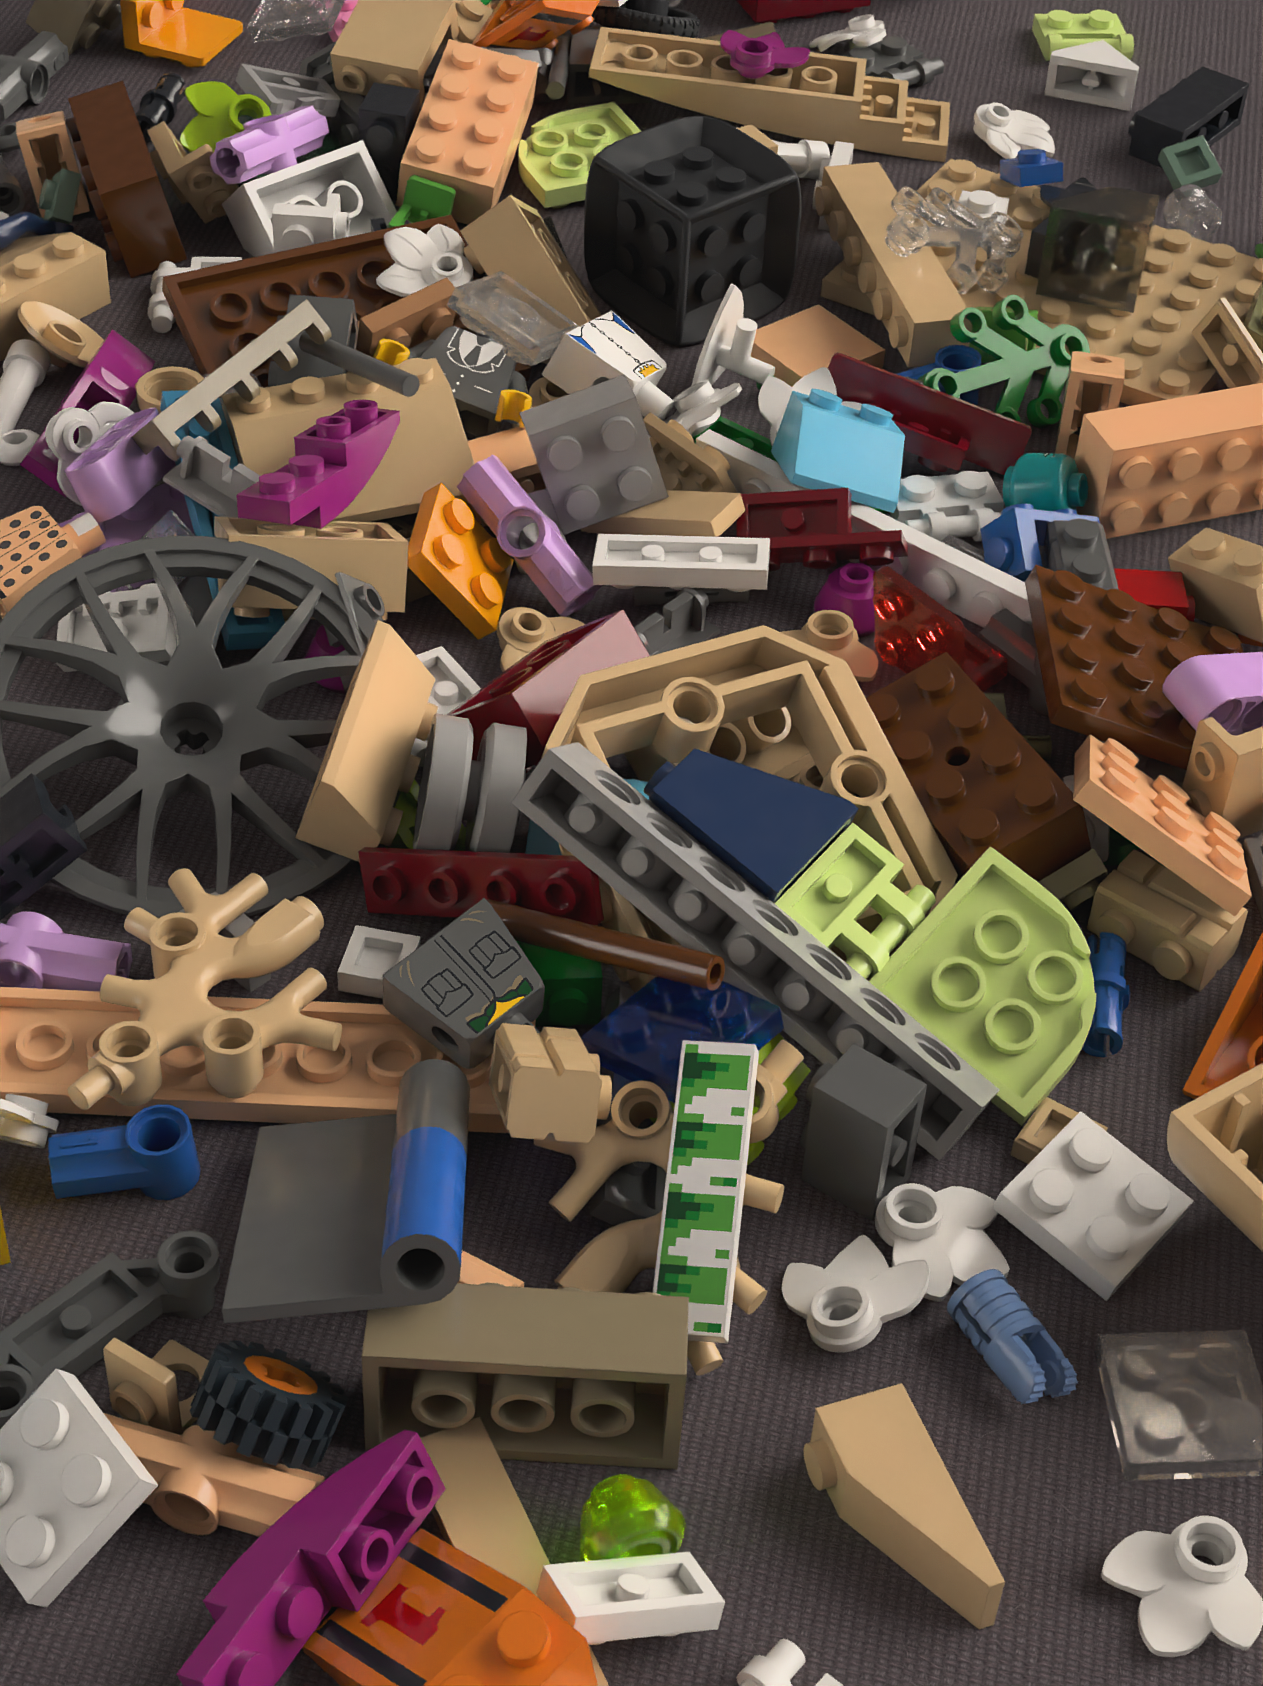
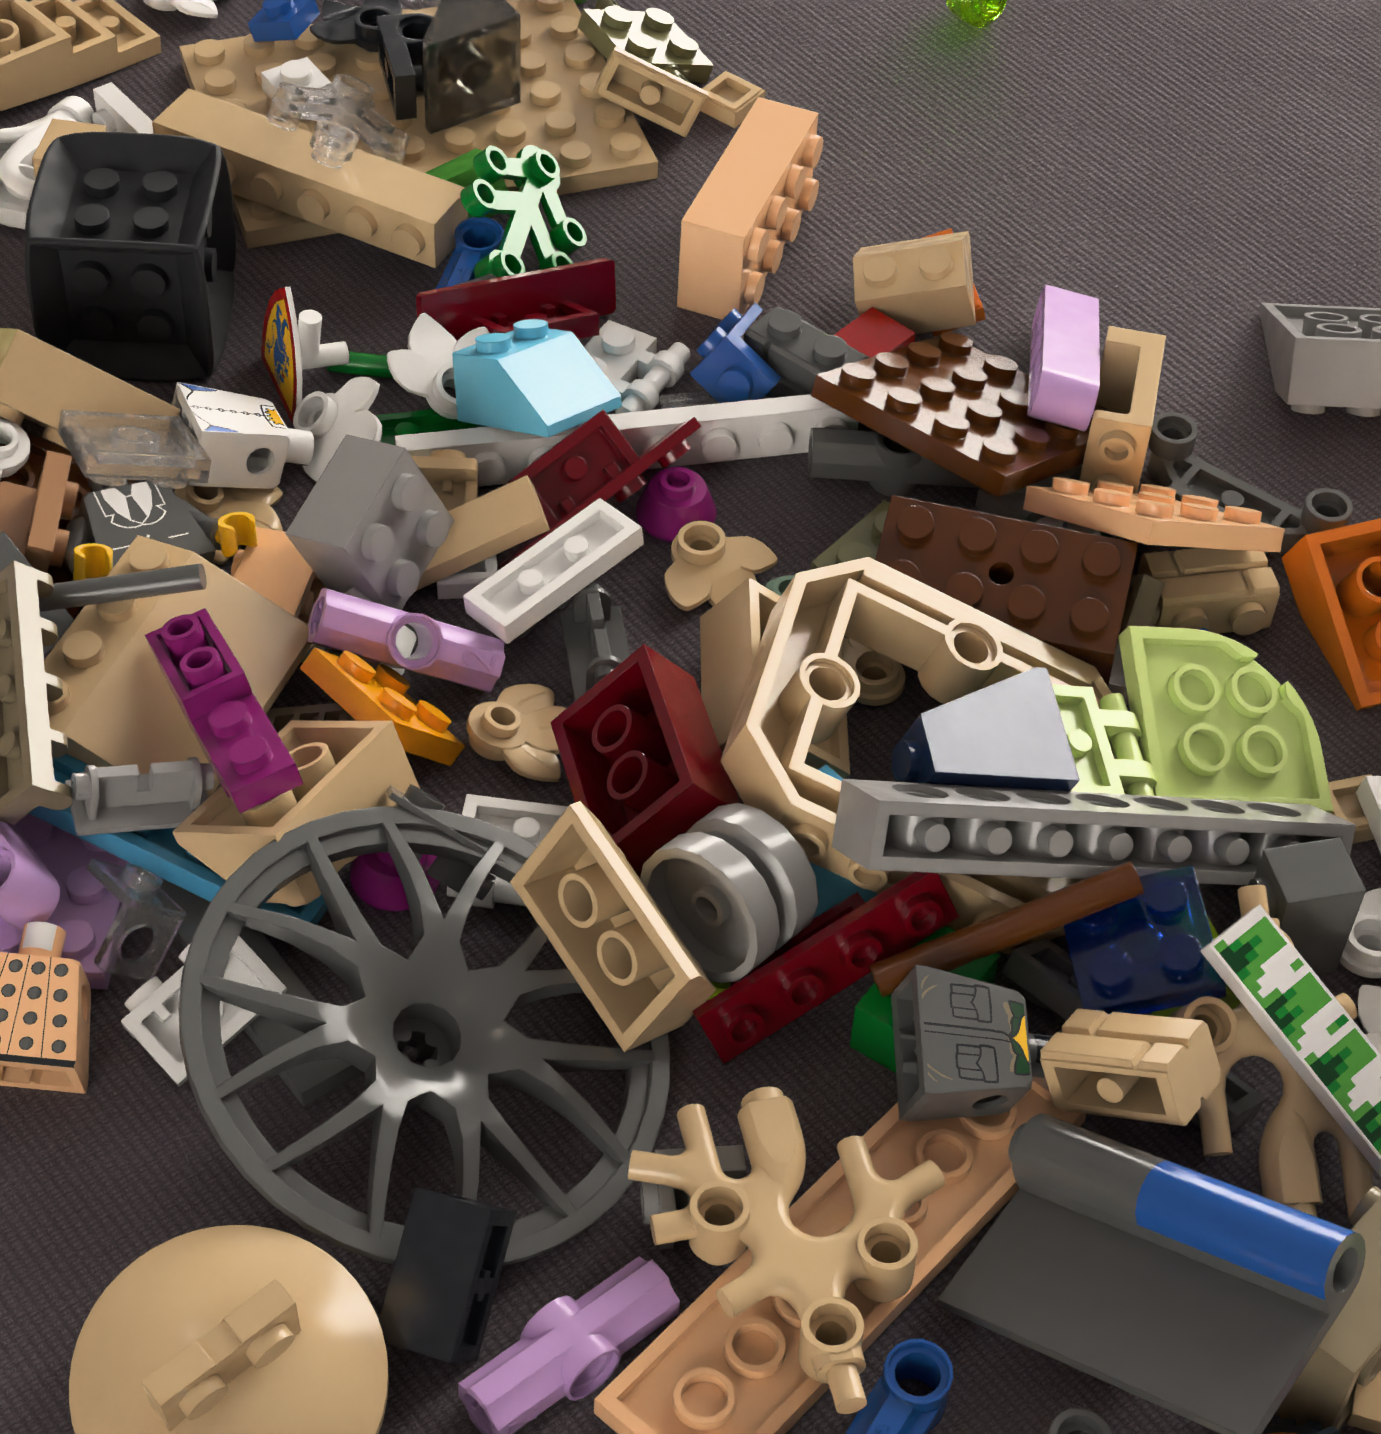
camera: 50 degrees left, 5 degrees up
white plate [337,925,420,999] -> none
light nougat tile [751,304,885,387] -> none
clear red bracket [873,565,1007,692] -> none
teal head [1002,453,1088,511] -> none
light nougat torso [1055,351,1125,460] -> none

